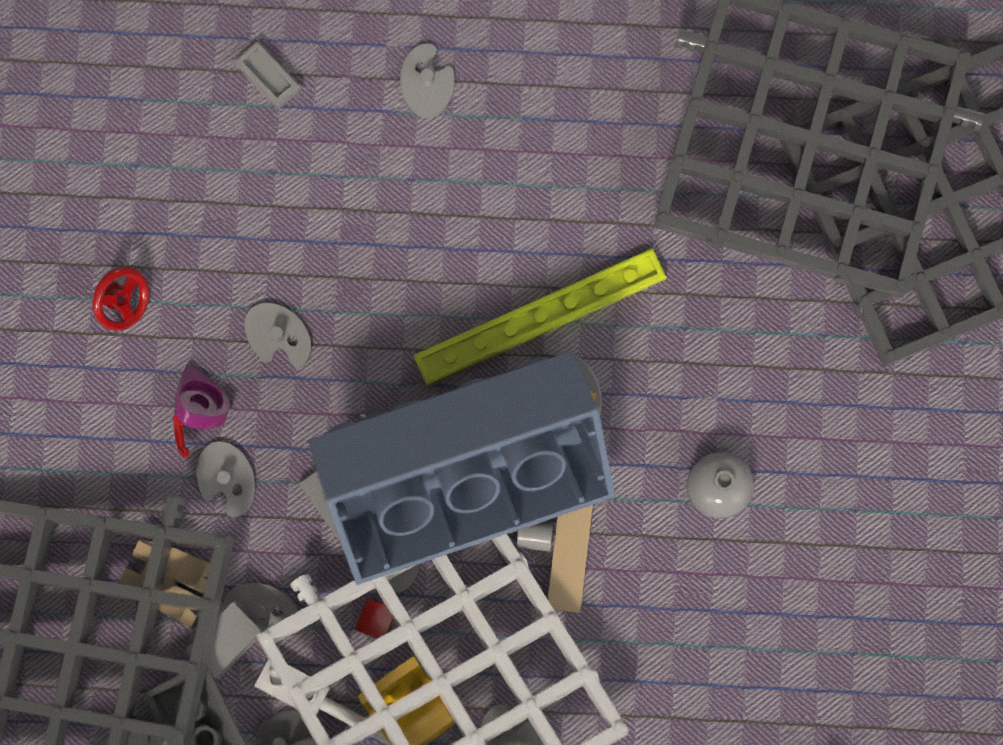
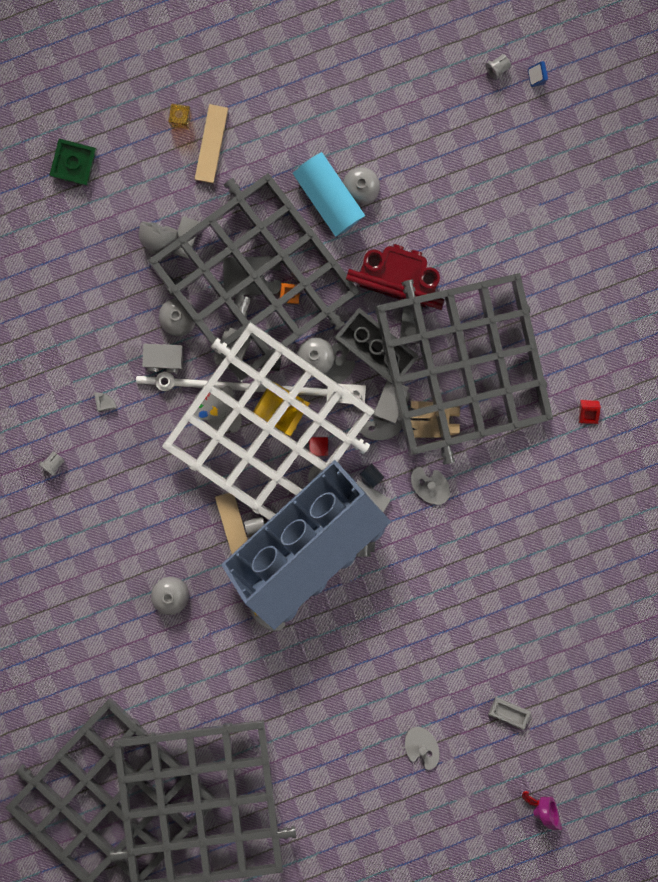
camera: 155 degrees right, 10 degrees up
red piece [92,267,149,331] -> none
magenta piece [172,363,230,458] -> none
light grey piece [244,303,311,368] -> none
neon yellow tile [413,248,667,387] -> none
none -> black beam [359,463,384,489]

